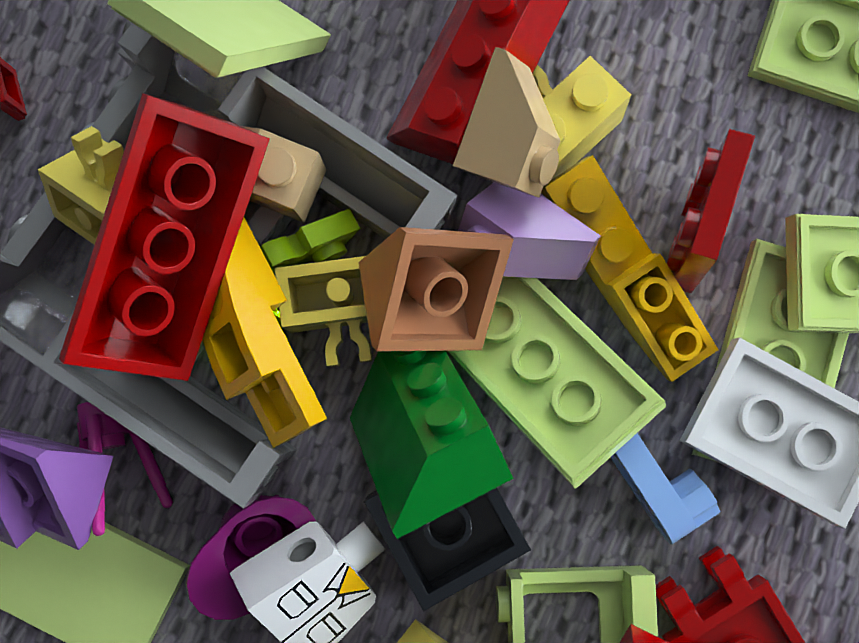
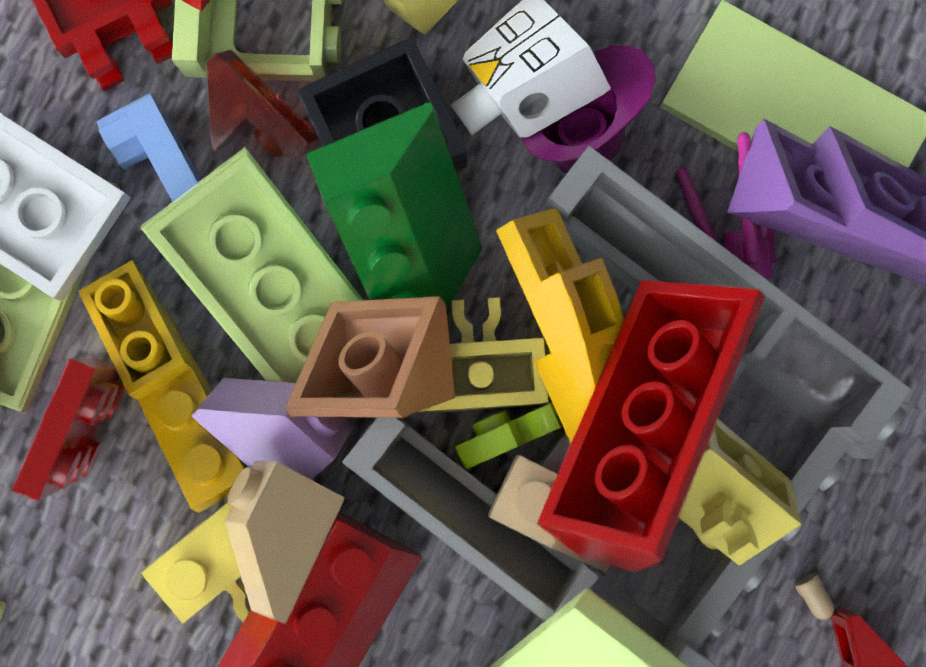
camera: 170 degrees left, 0 degrees up
none -> clear red slope [207,50,319,161]
none -> tan piece [794,572,835,620]

